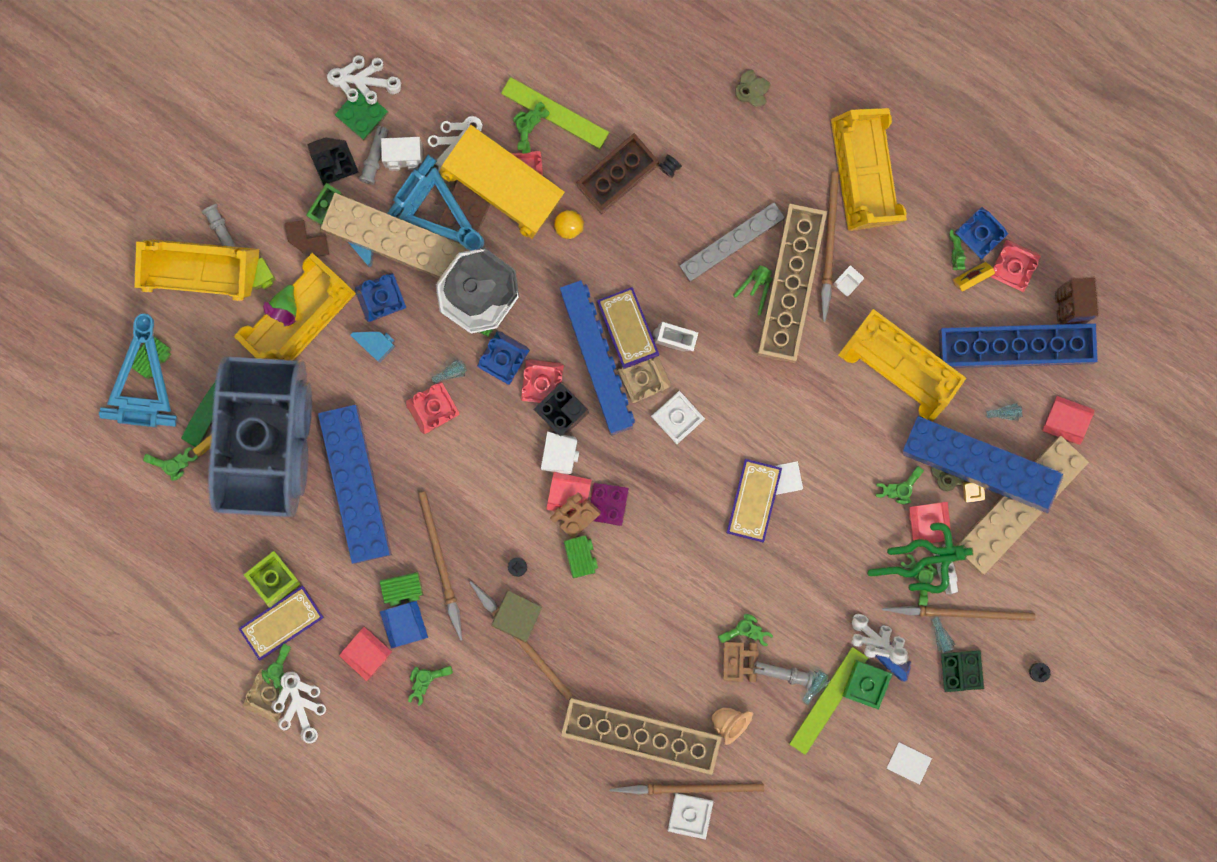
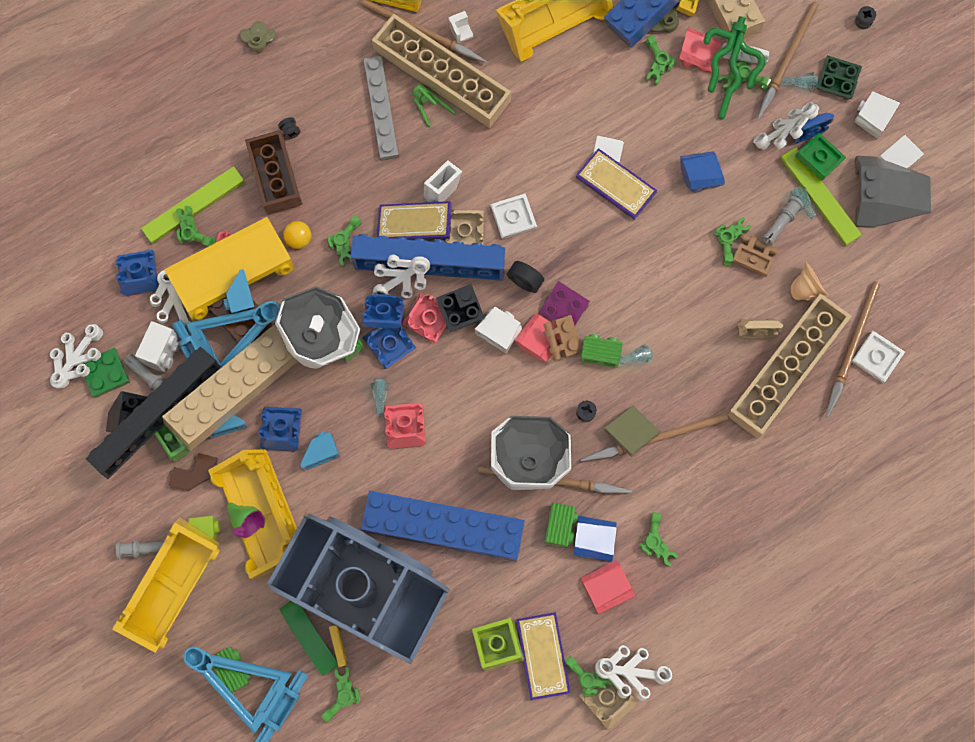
camera: 70 degrees left, 10 degrees down
none -> black brick [85,346,222,479]
none -> blue slope [116,250,158,297]
none -> dark azure slope [223,269,254,313]
none -> bright green piece [328,215,362,267]
none -> blue slope [362,294,404,328]
none -> white plant [372,255,430,299]
none -> dark grey rock [491,416,571,490]
none -> black tyre [507,261,544,293]
none -> clear light blue cone [619,344,653,364]
none -> blue slope [680,151,725,193]
none -> tan slope [737,318,783,339]
none -> white torso [854,91,900,139]
none -> dark grey wedge [855,156,931,228]

